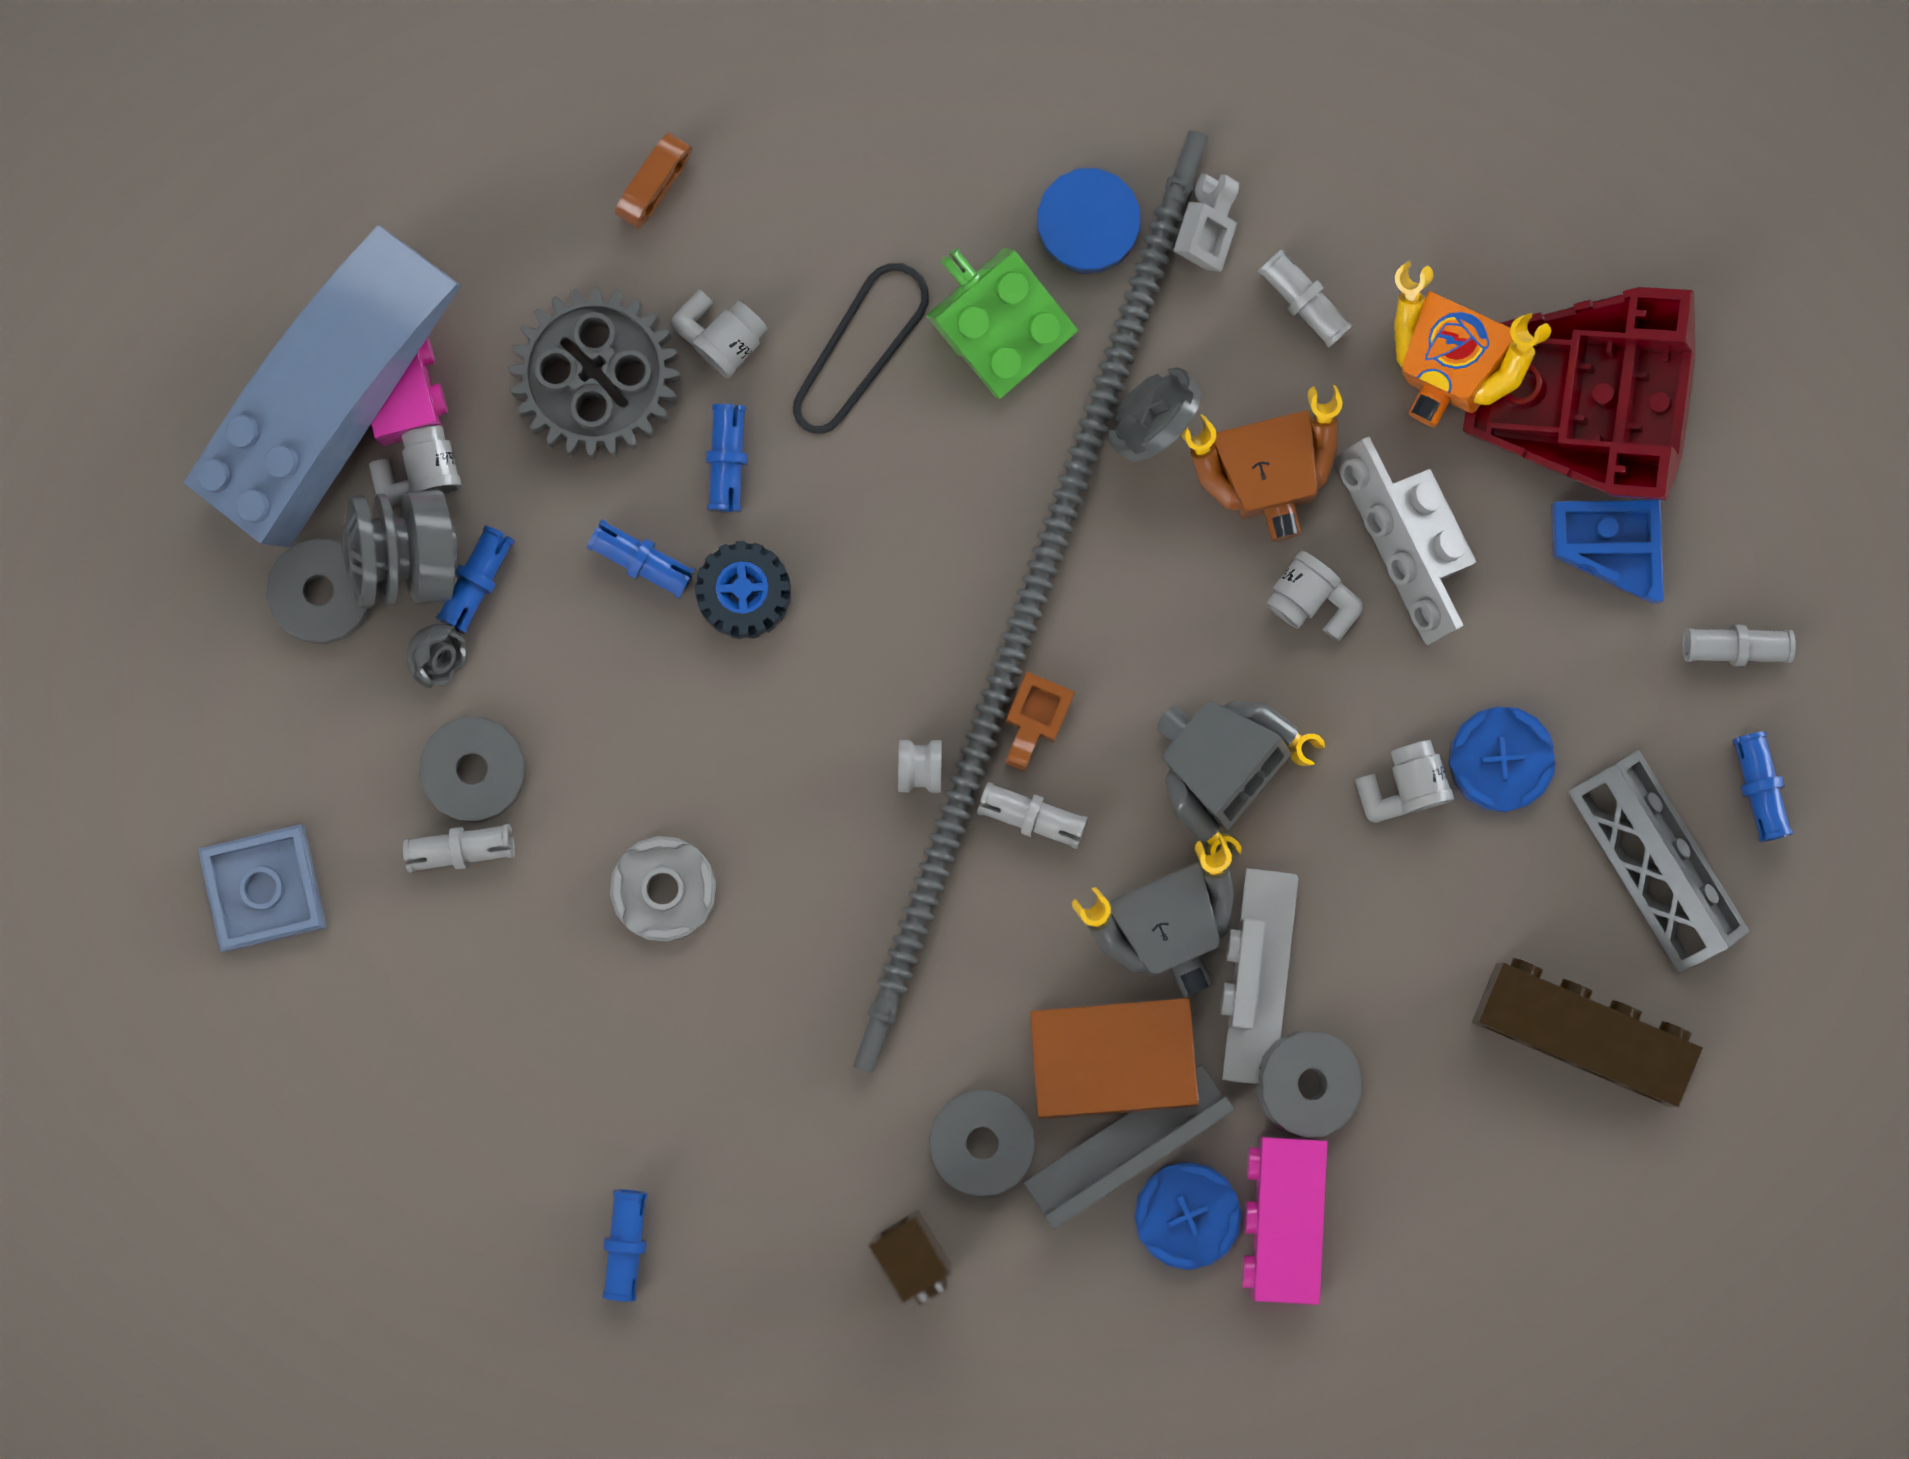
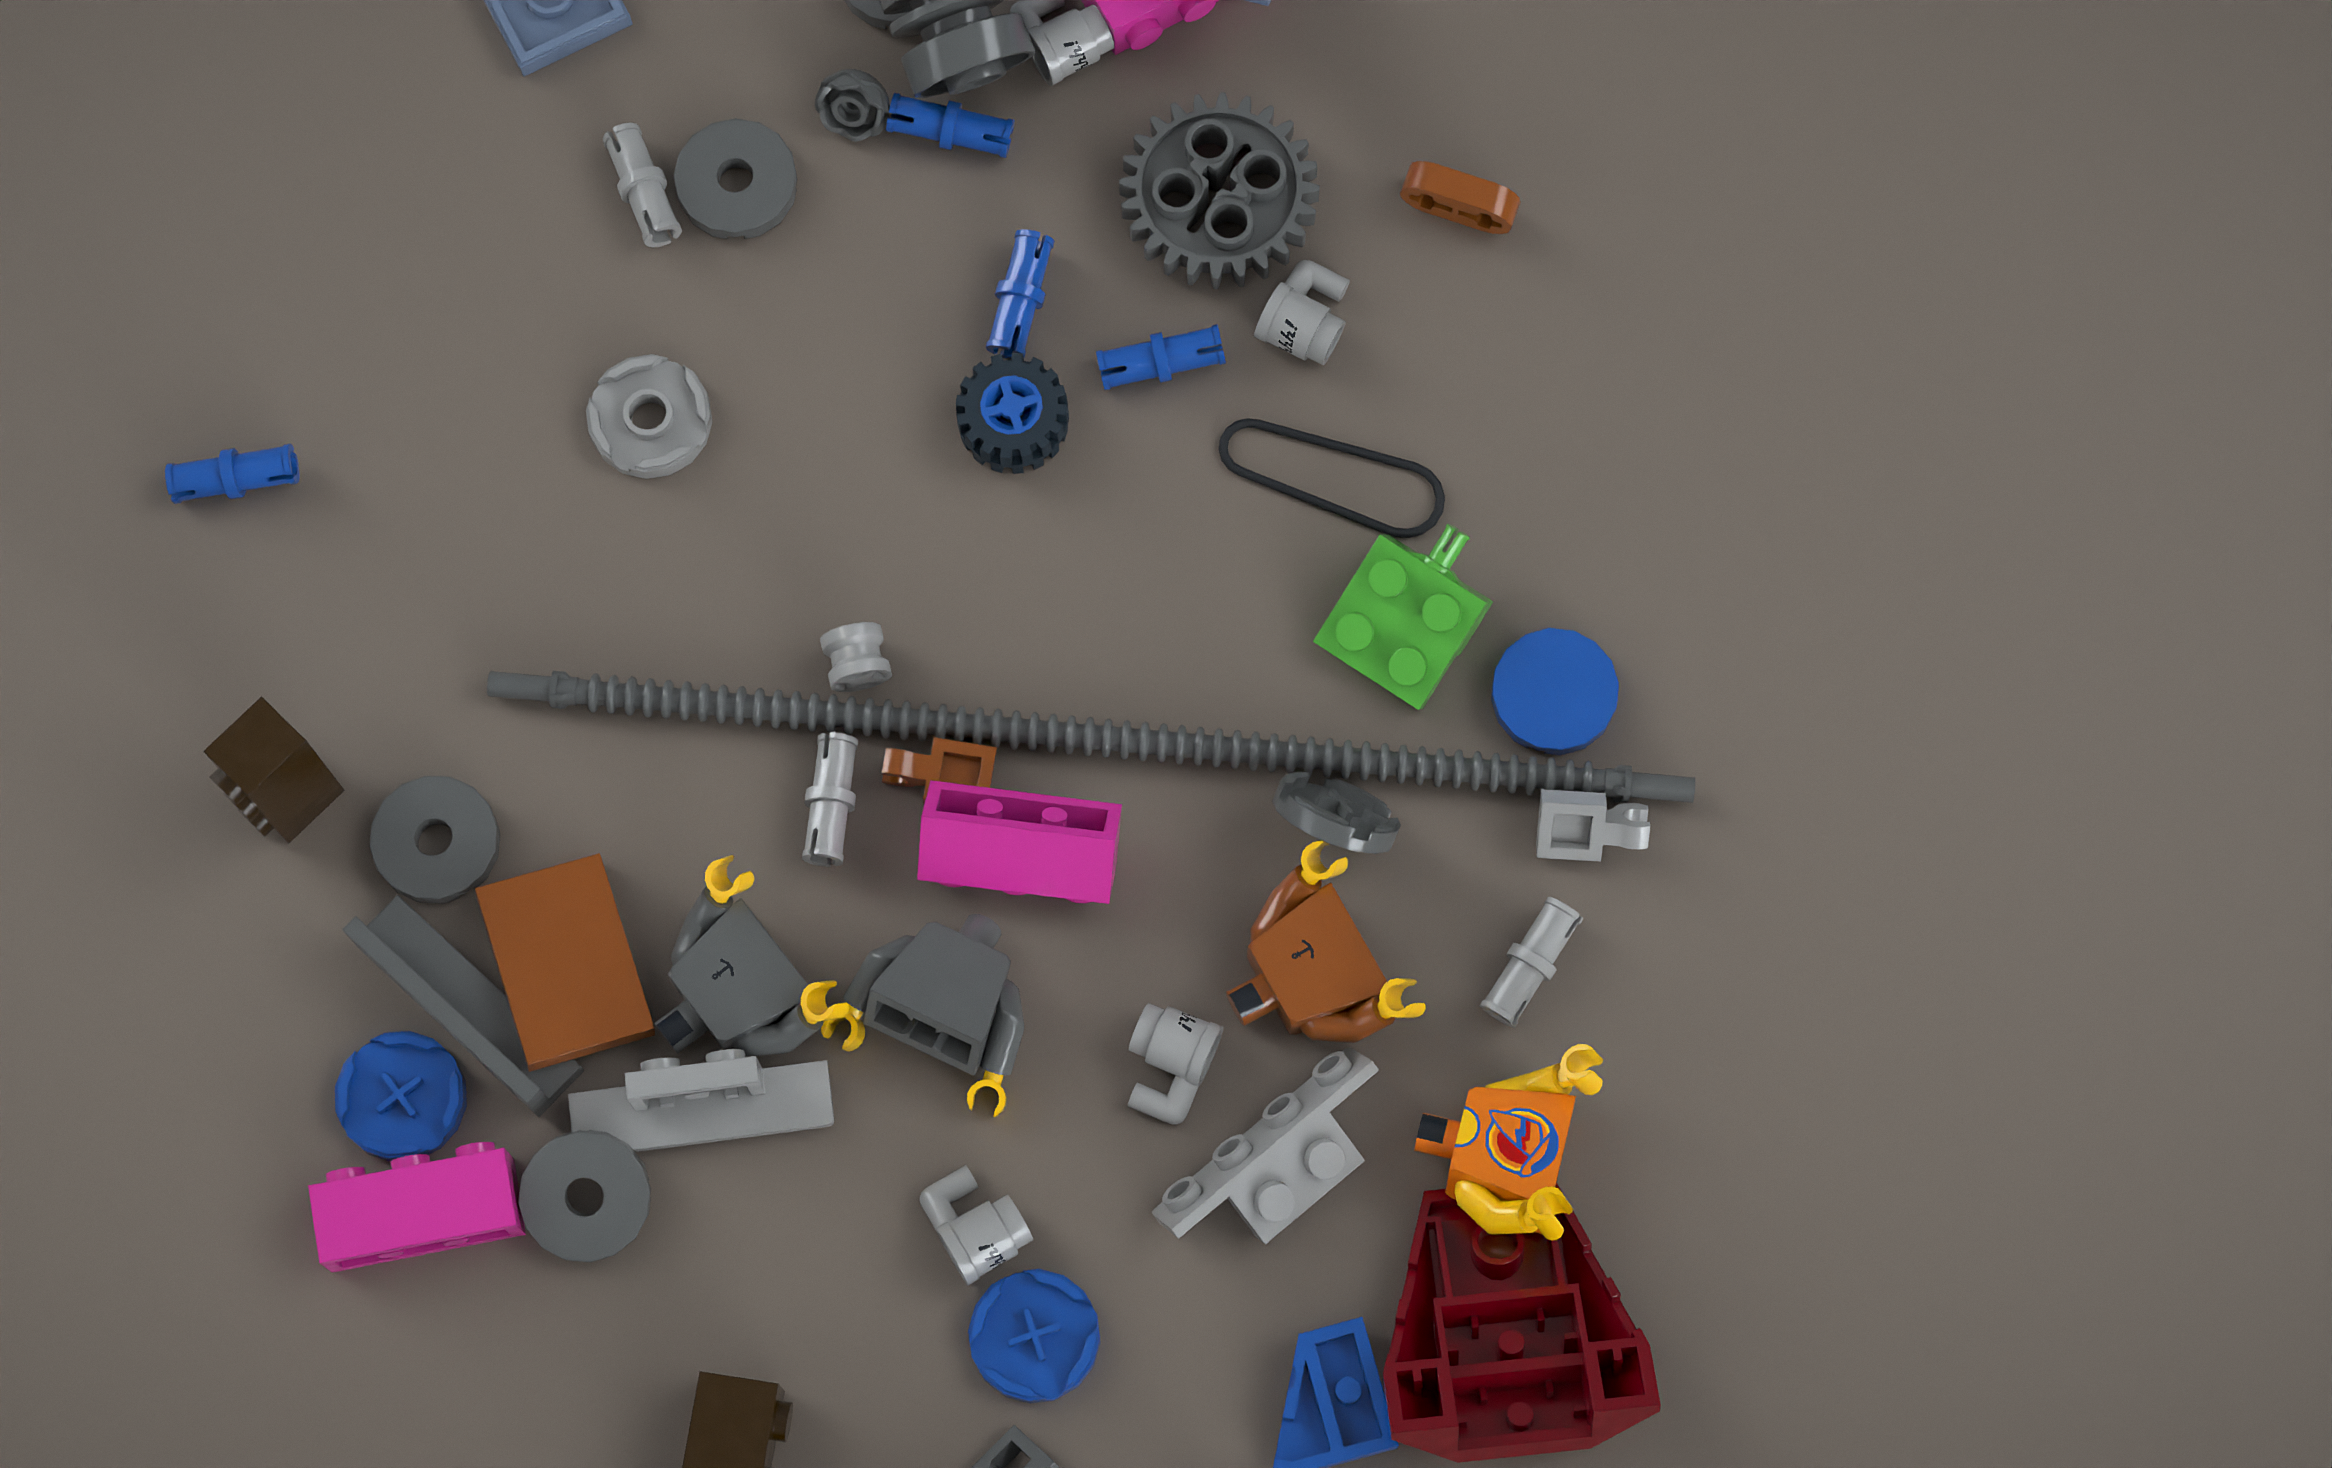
camera: 75 degrees right, 10 degrees down
none -> dark pink brick [917,780,1122,904]

